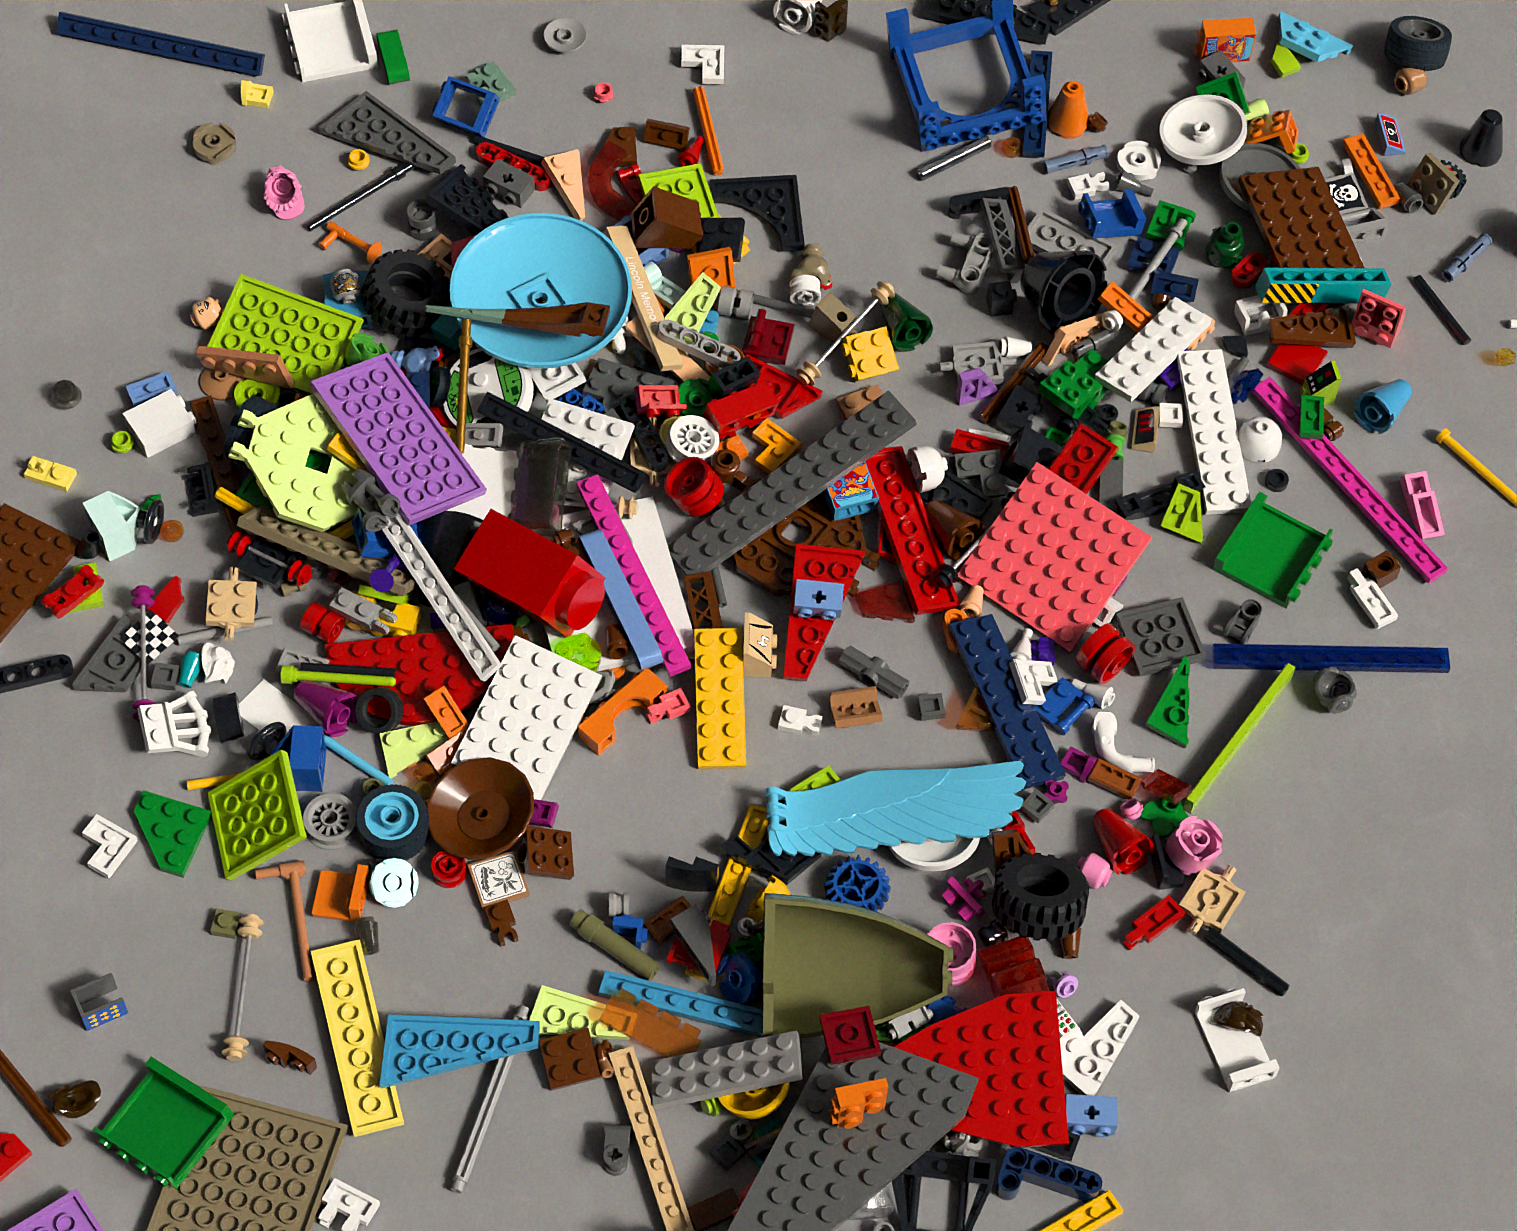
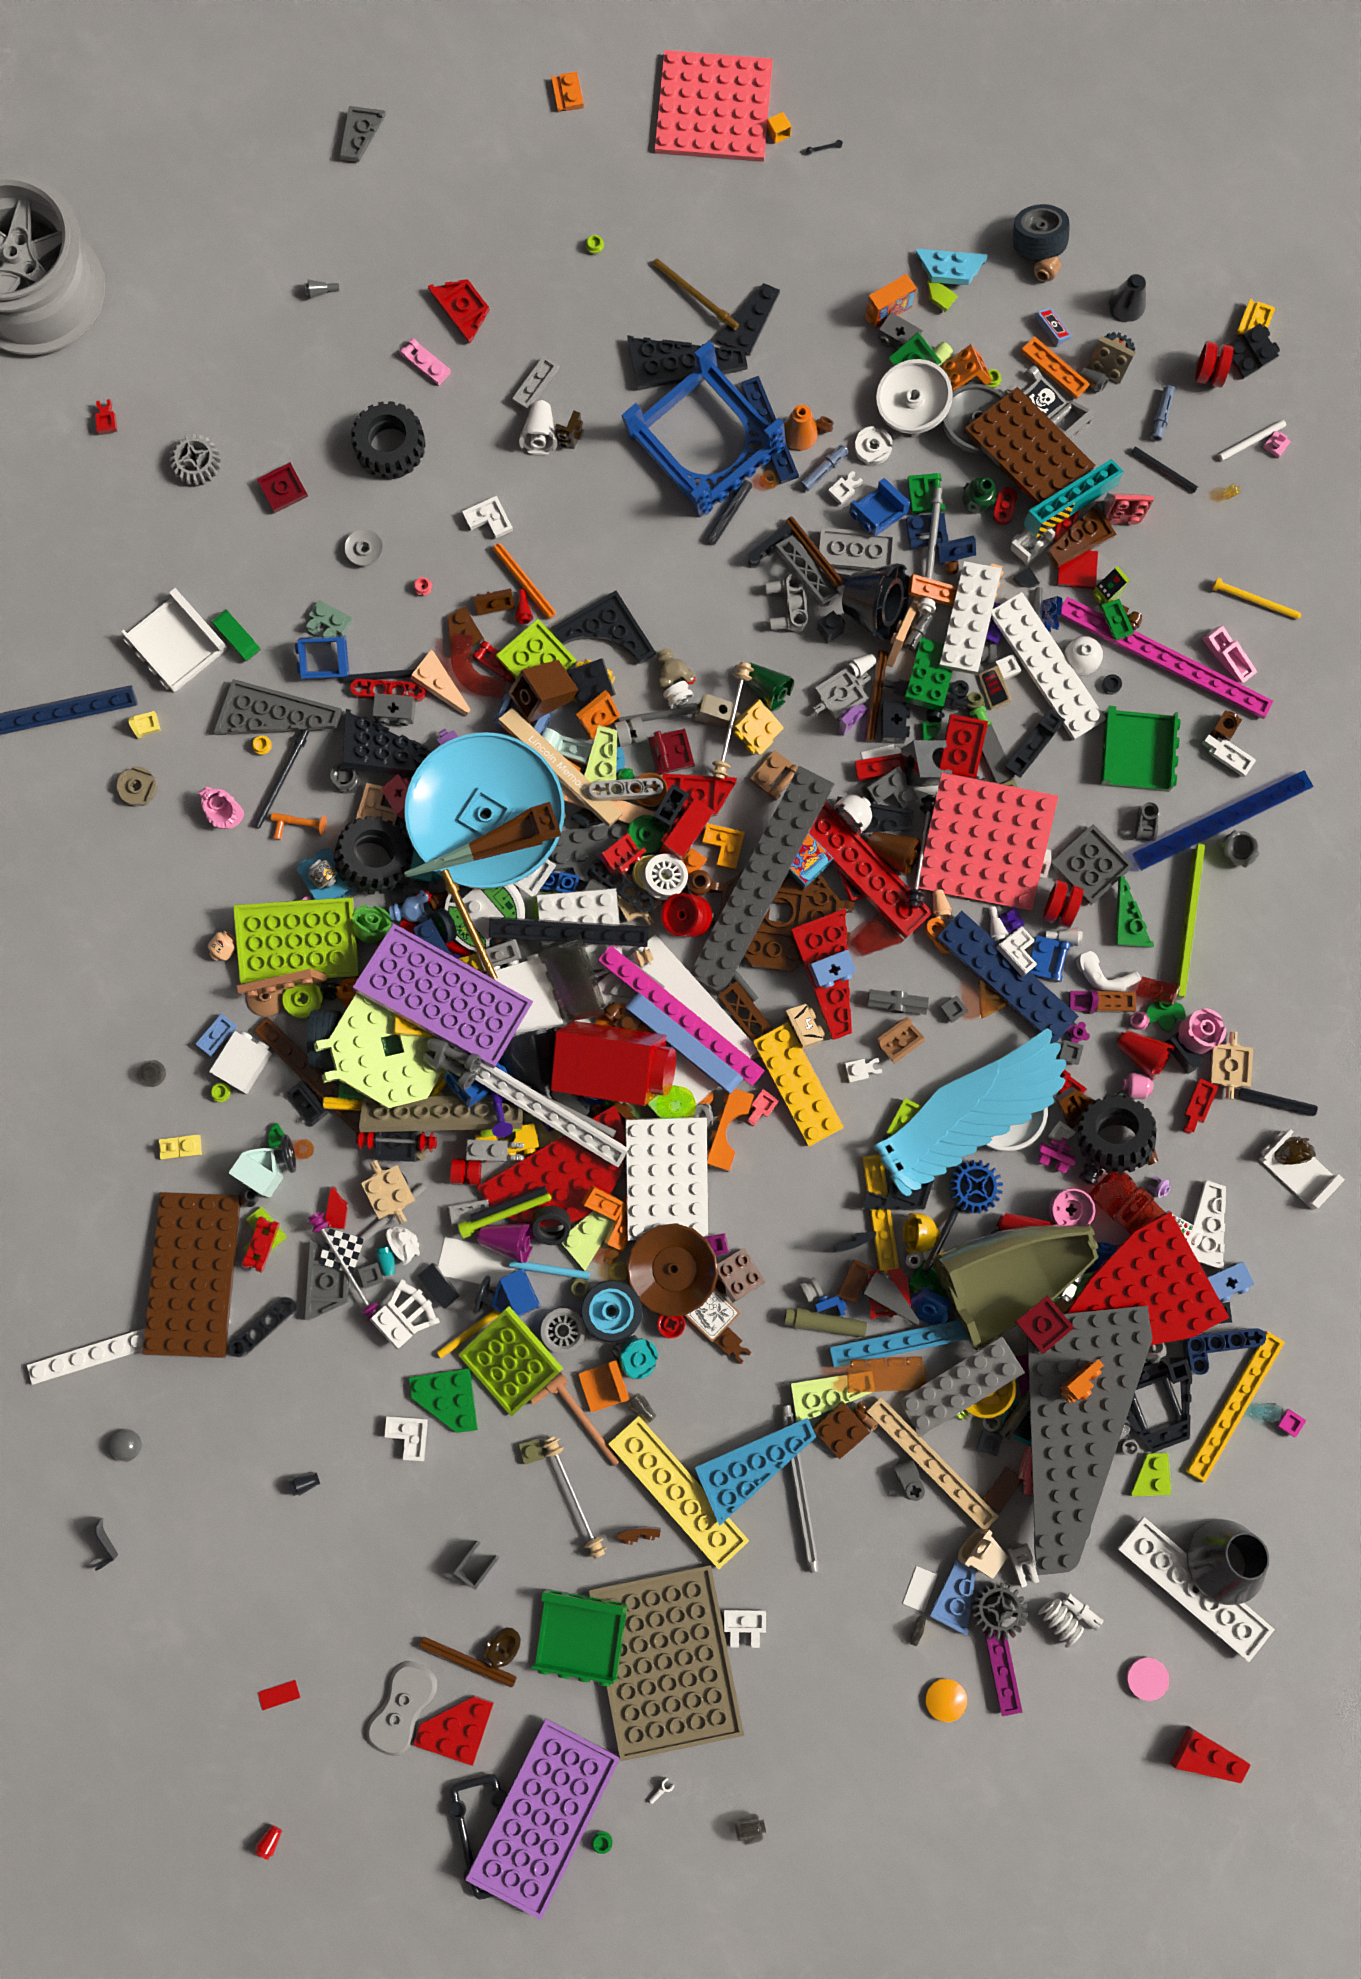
camera: 25 degrees left, 20 degrees up
reddish brown cone [605,624,629,659] -> none
dark grey cone [1113,170,1154,197] -> none
lime wing [1160,483,1203,543] -> none
dark azure cone [1353,379,1412,434] -> none

